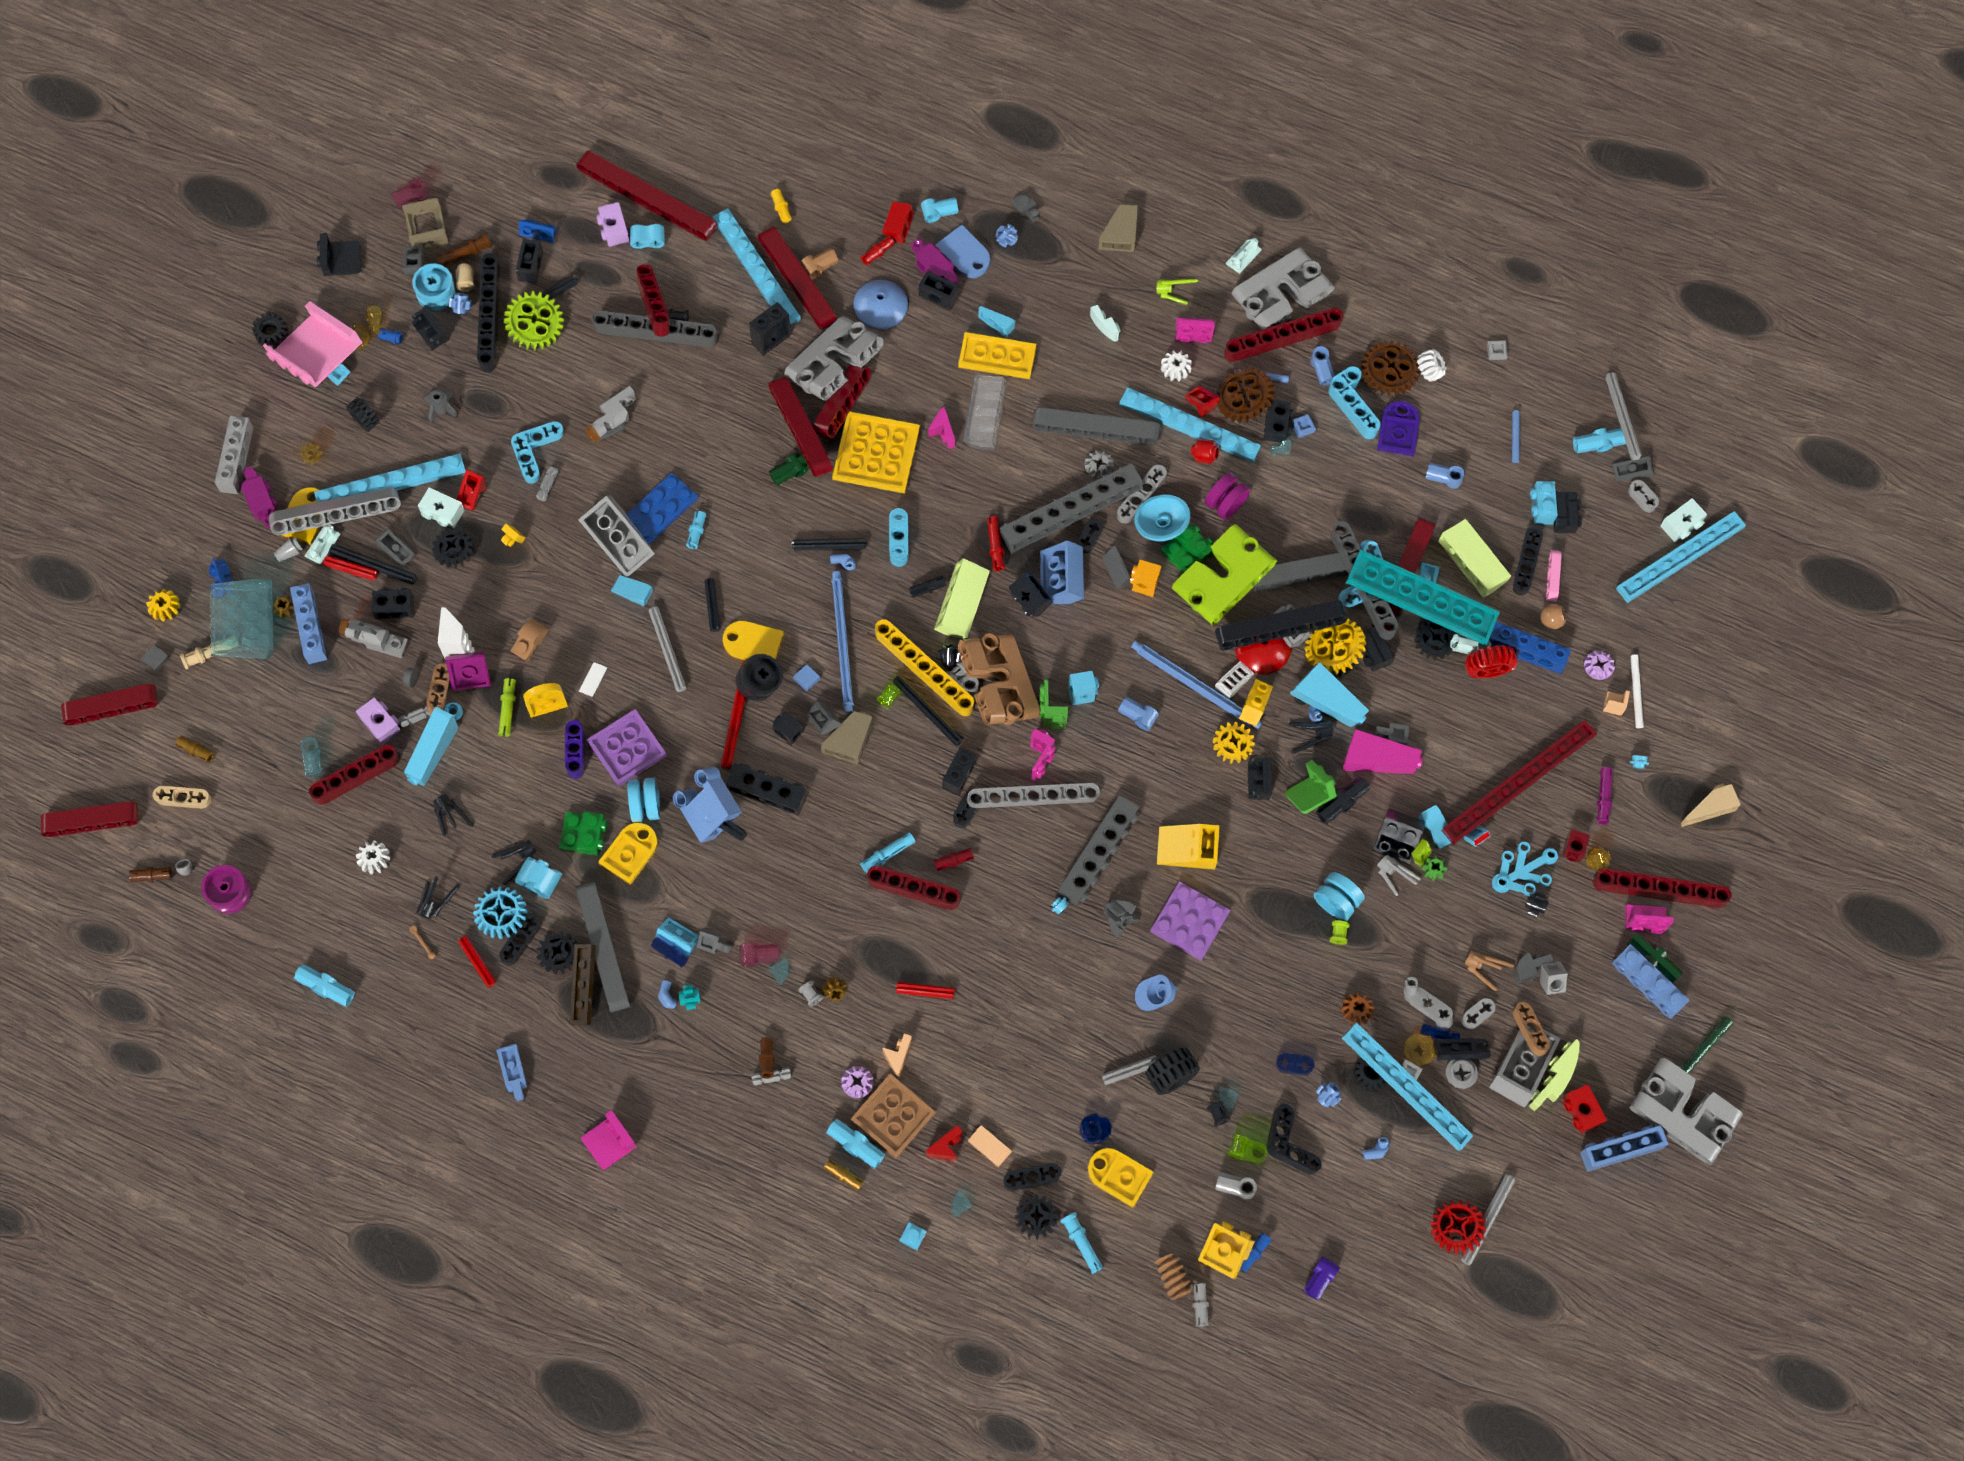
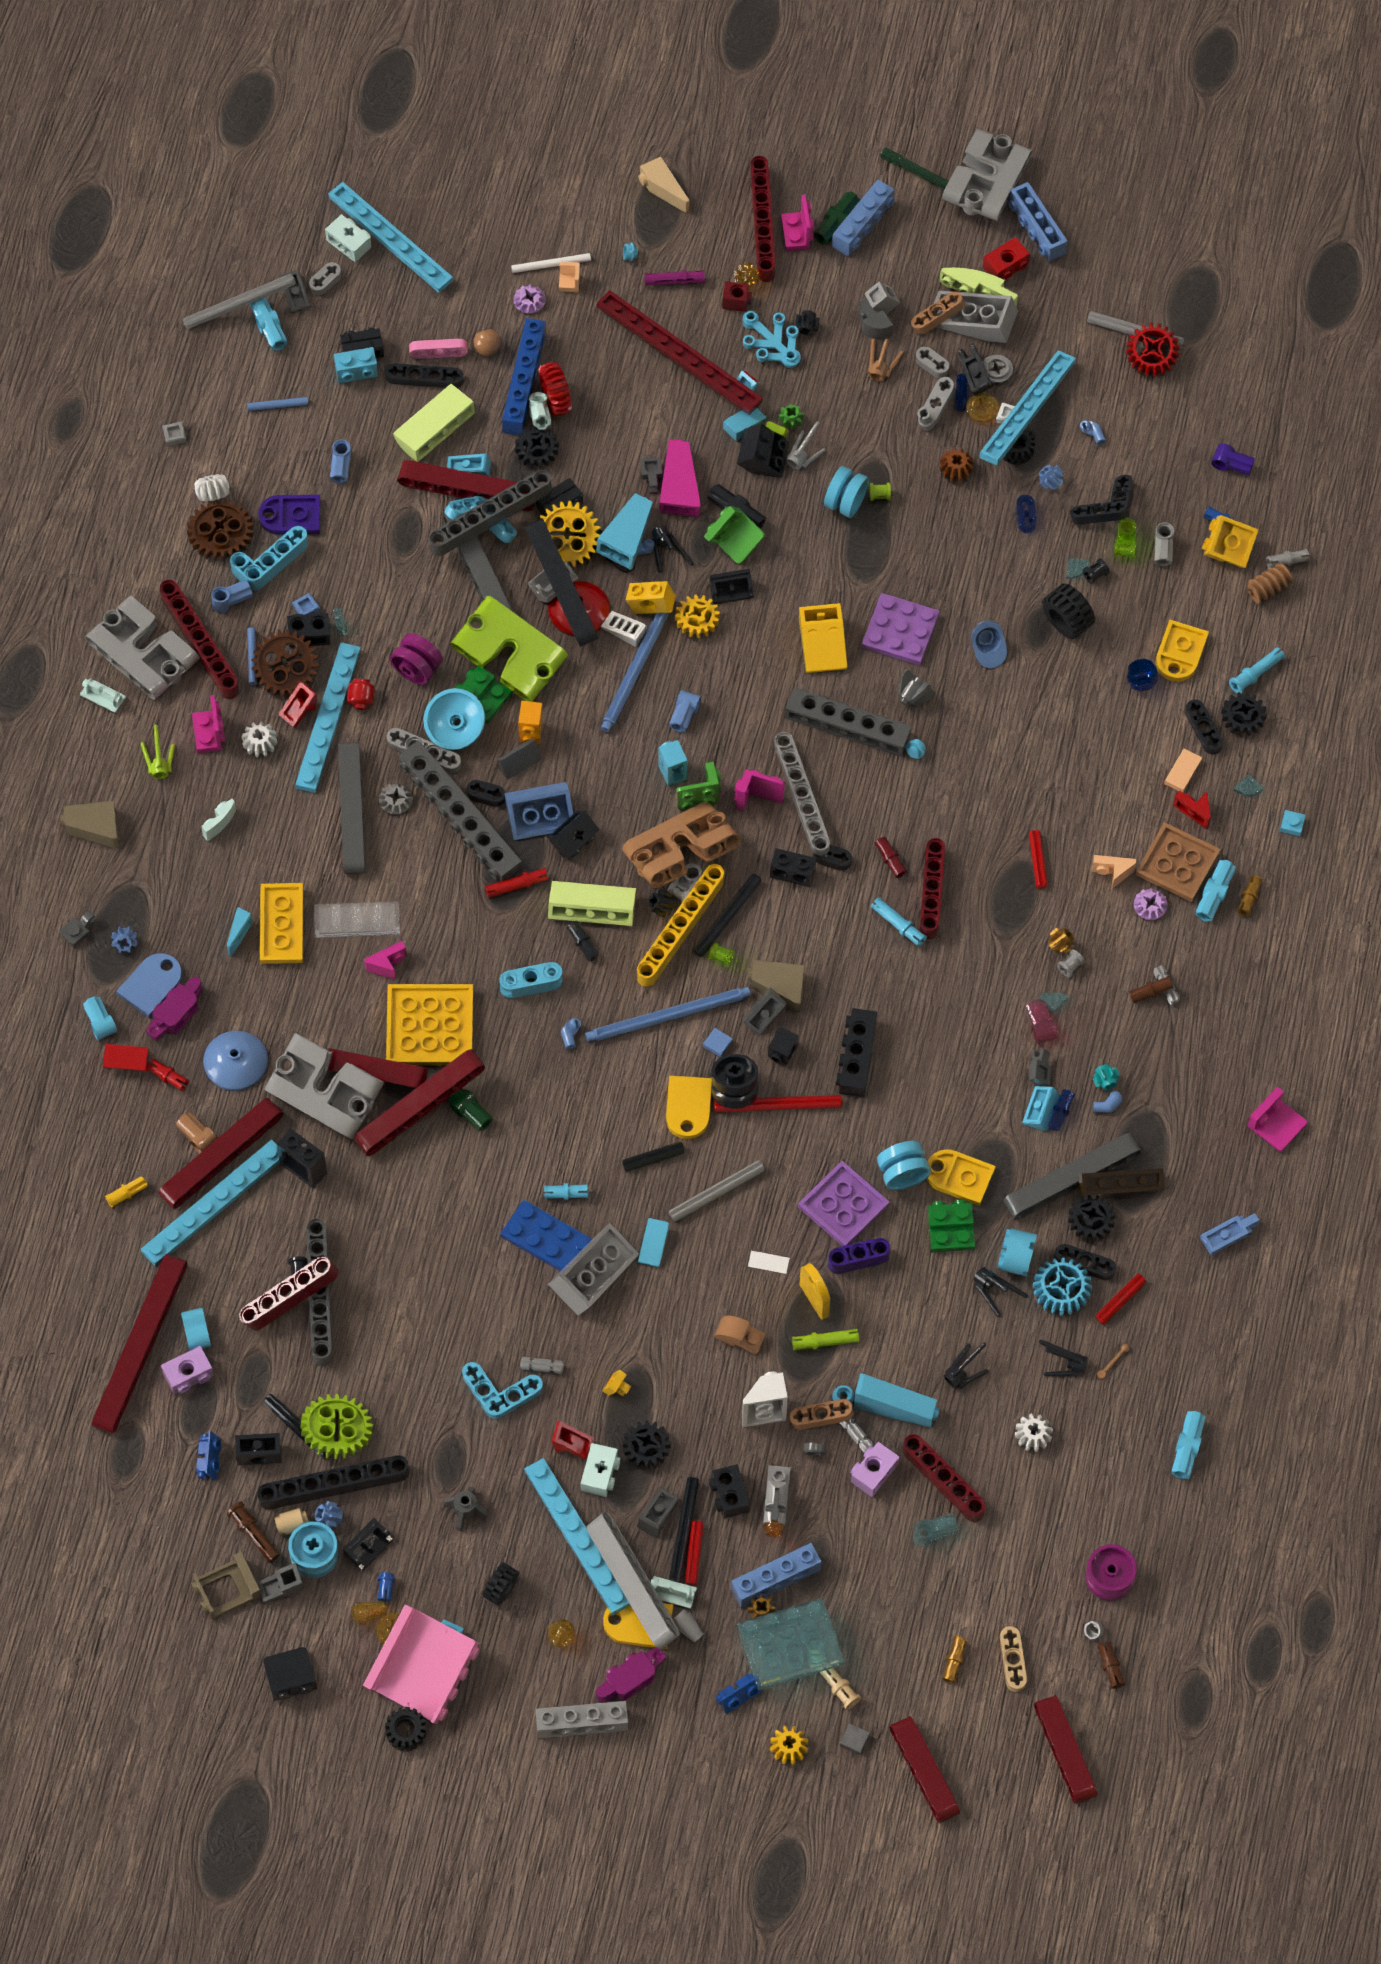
camera: 100 degrees left, 5 degrees down
clear pink piece [391,178,429,209] -> none
magenta tile [445,651,491,691] -> none
light grey plate [585,386,636,442] -> none
medium blue piece [673,767,747,843] -> none
black axle [792,538,866,551] -> none
black brick [919,271,959,310] -> none
light grey axle [1102,1055,1158,1085] -> none
teal plate [1346,549,1500,646] -> none

